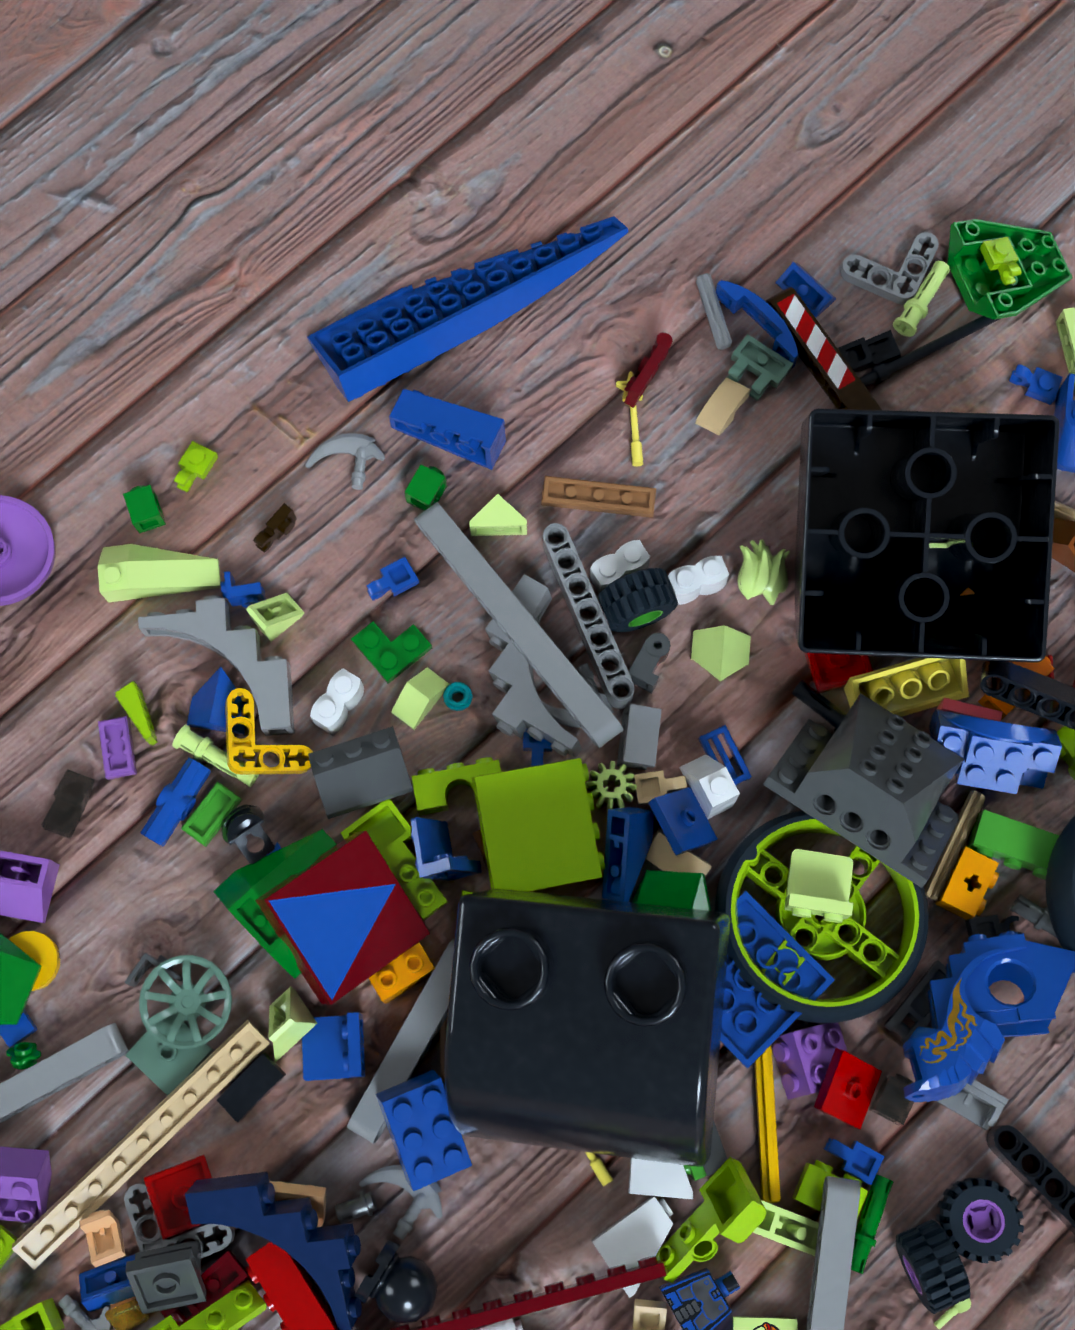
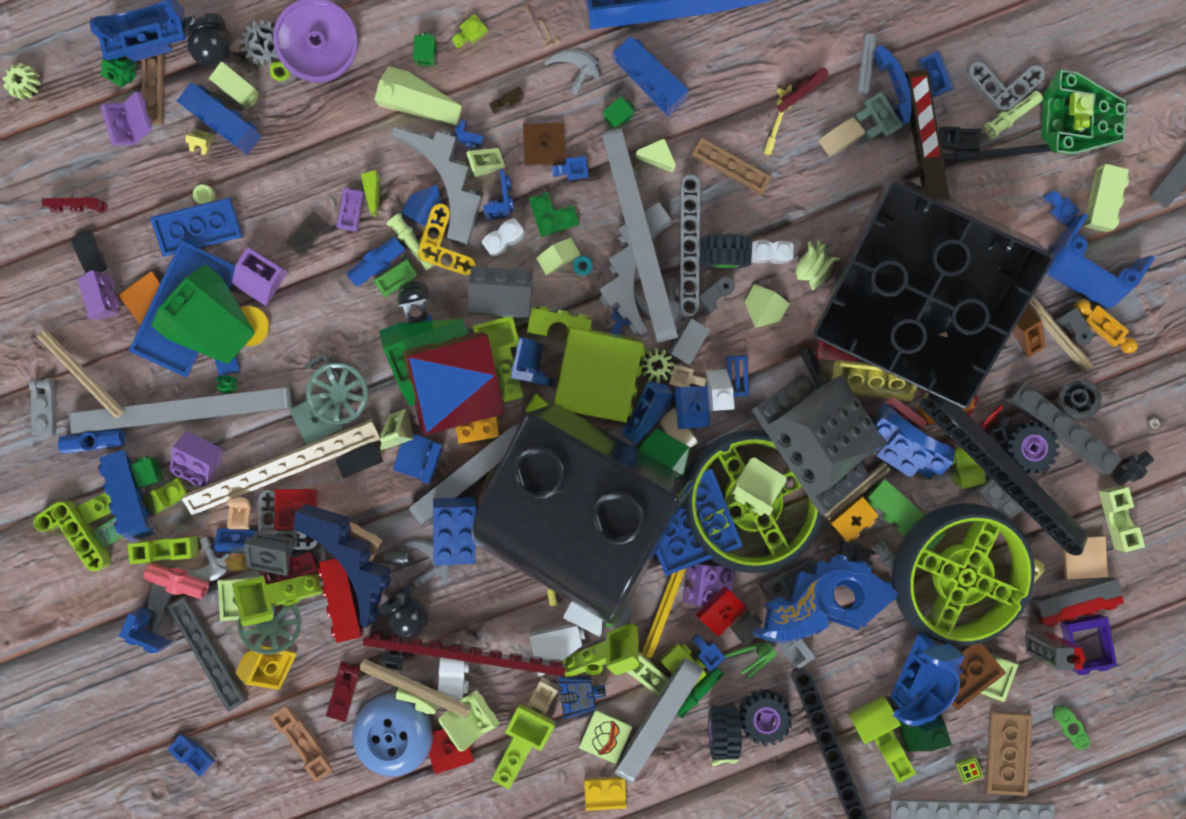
camera: 20 degrees right, 15 degrees up
white brick [590,540,650,593] -> none
none -> blue bracket [483,169,515,220]
none -> reddish brown plate [523,123,565,166]
none -> bright green plant [724,641,777,679]

